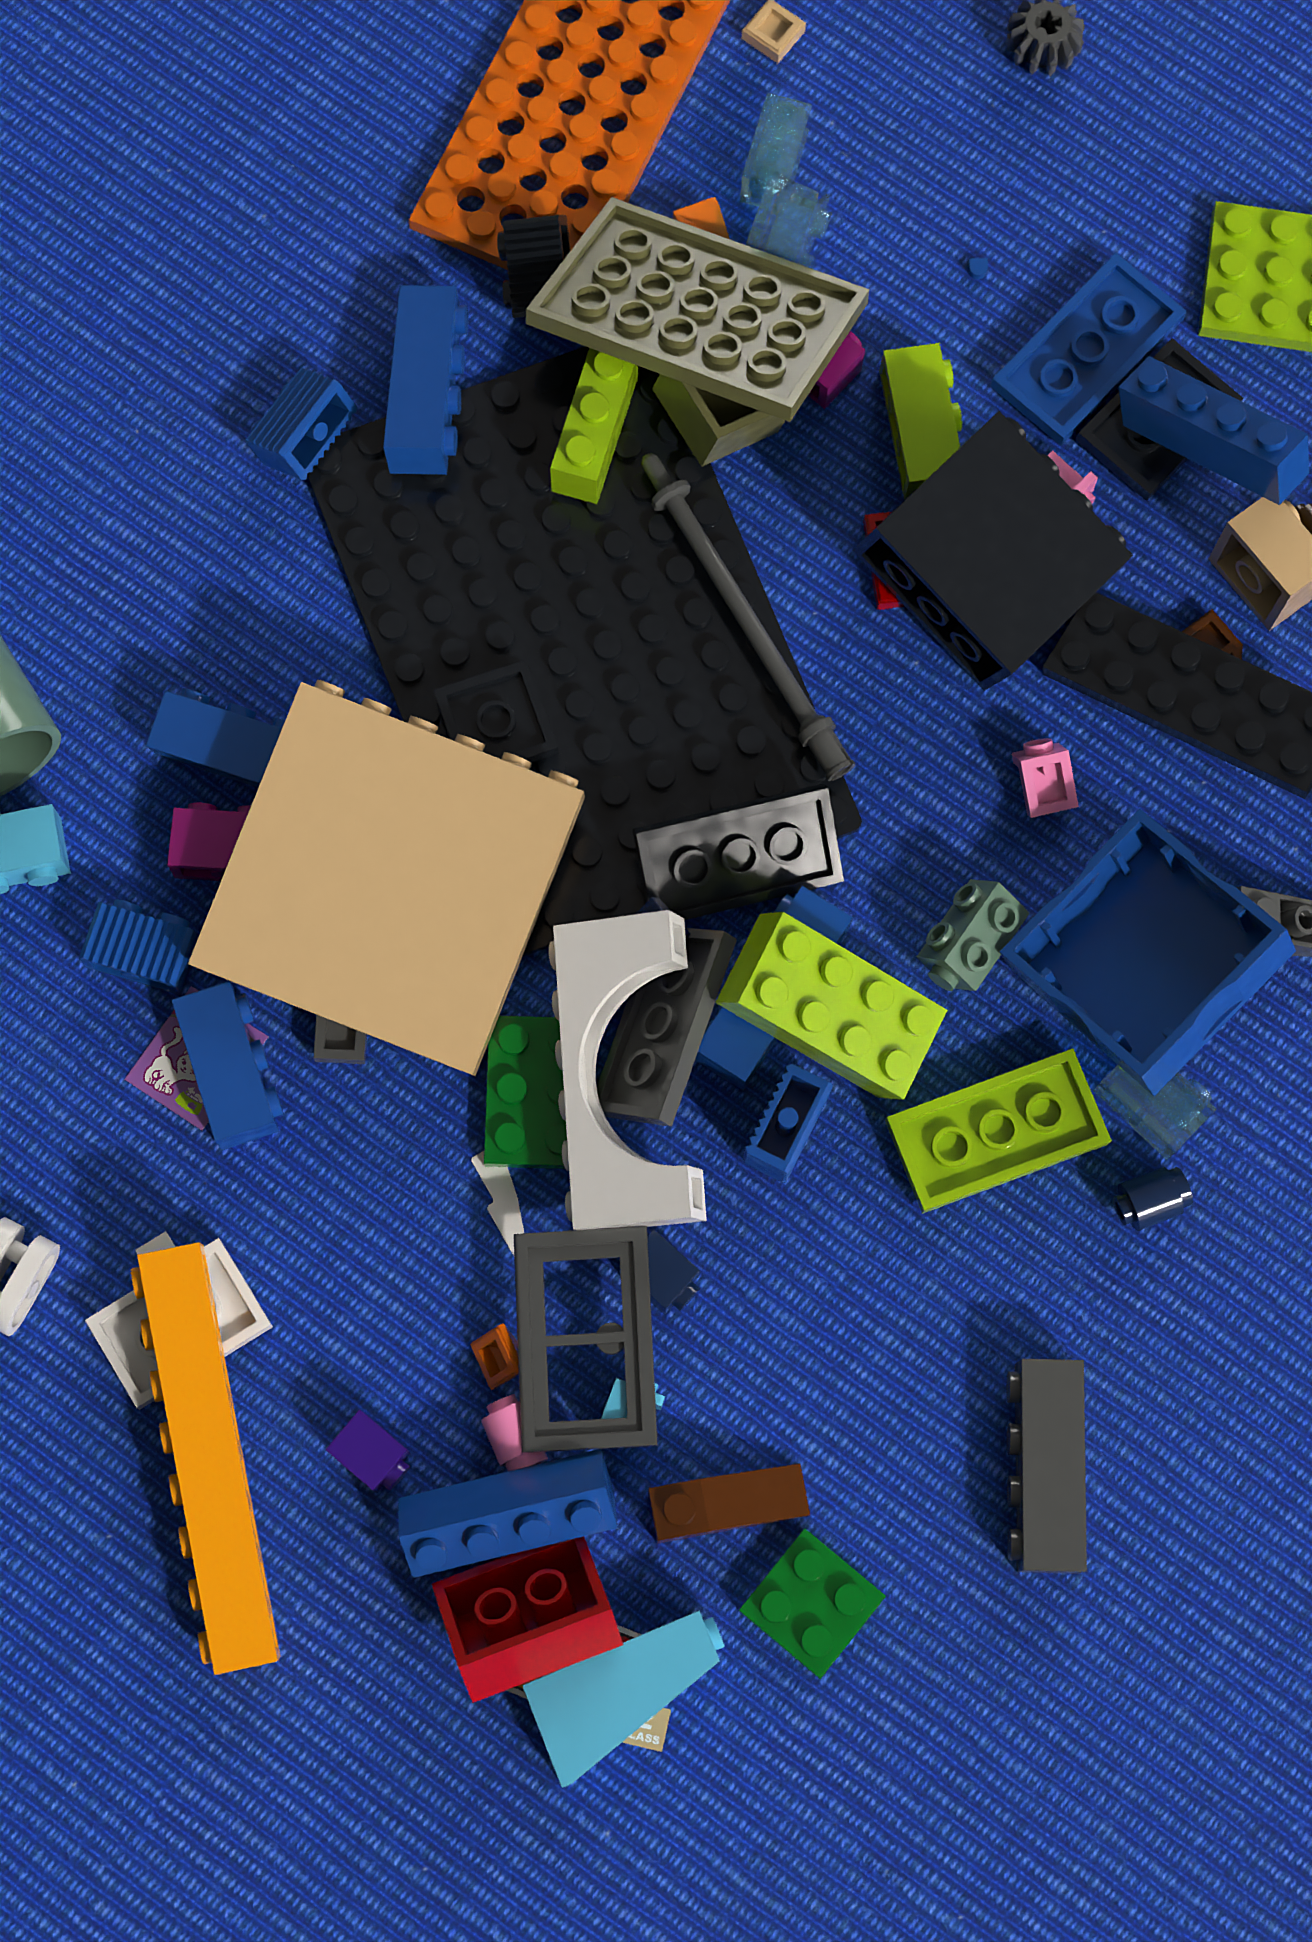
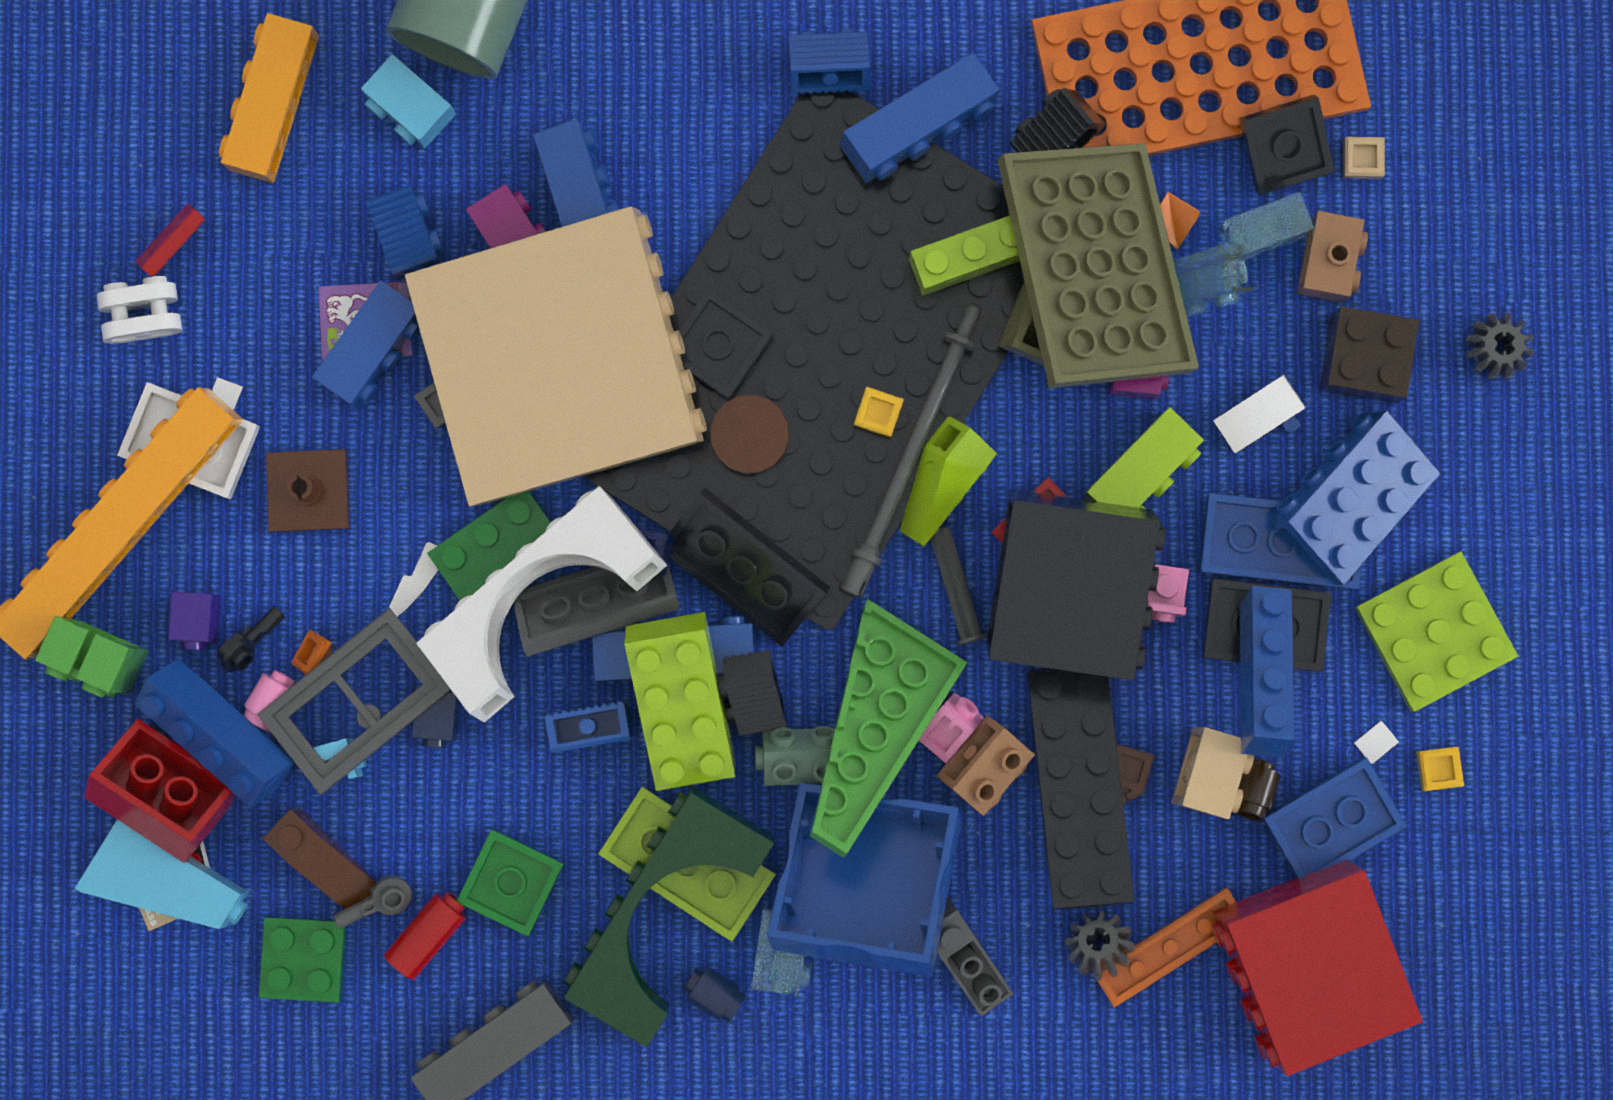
camera: 55 degrees right, 10 degrees up
none -> bright green piece [35,616,149,698]
none -> black plate [217,606,285,673]
none -> reddish brown tile [266,449,350,533]
none -> dark grey plate [333,876,412,929]
none -> red brick [384,892,466,980]
none -> green plate [457,829,565,937]
none -> dark green arch [562,786,774,1047]
none -> reddish brown tile [710,395,789,475]
none -> black brick [717,649,787,736]
none -> bright green wing [810,599,968,858]
none -> yellow tile [854,387,904,438]
none -> lime slope [899,416,997,547]
none -> dark grey axle [931,527,988,646]
none -> medium nougat brick [936,715,1035,816]
none -> white slope [1213,375,1306,453]
none -> black plate [1239,94,1335,195]
none -> bracket [1271,411,1440,585]
none -> medium nougat brick [1296,211,1368,303]
none -> dark brown brick [1319,306,1419,403]

